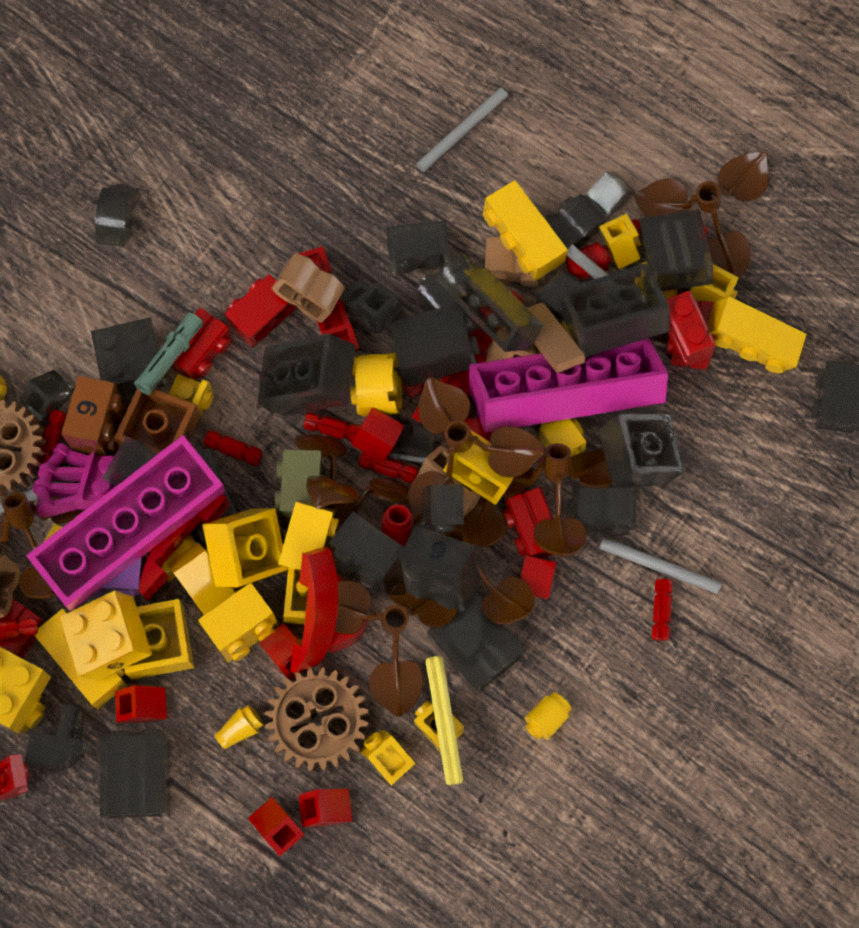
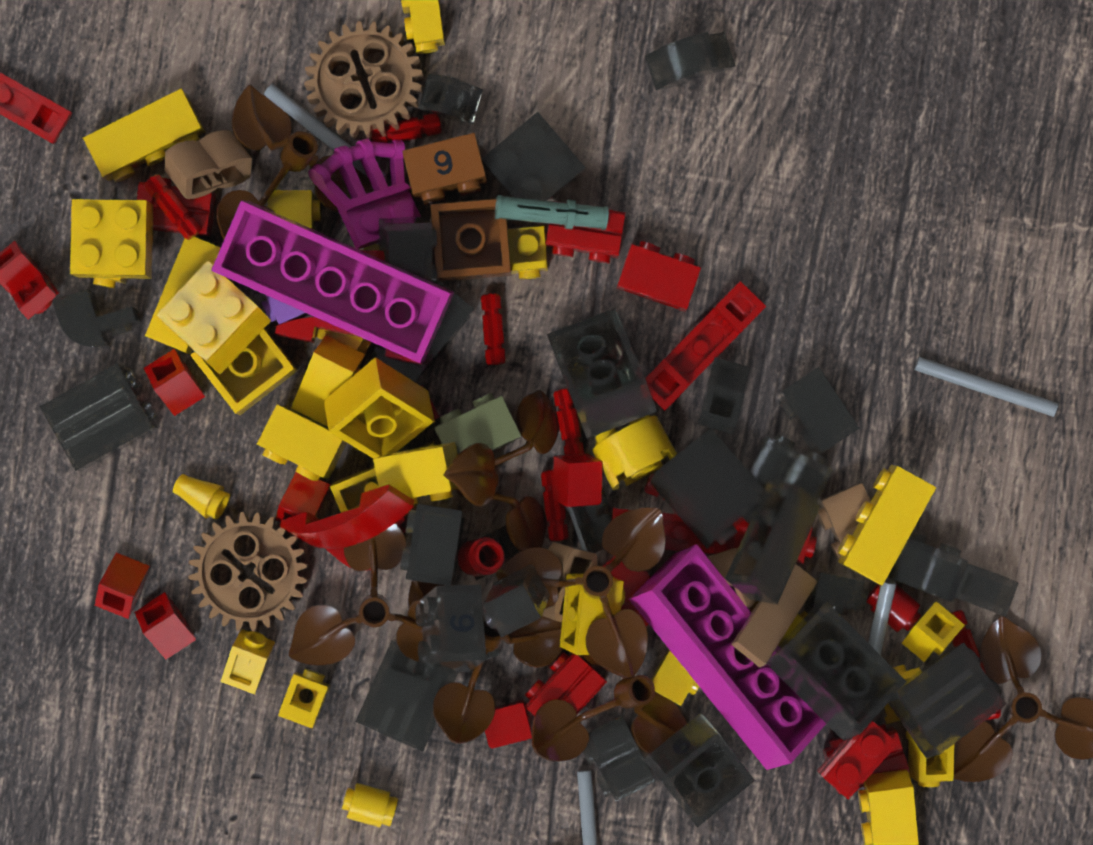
camera: 65 degrees right, 15 degrees up
medium nougat brick [272,253,345,323] -> none
light yellow axle [426,656,463,785] -> none

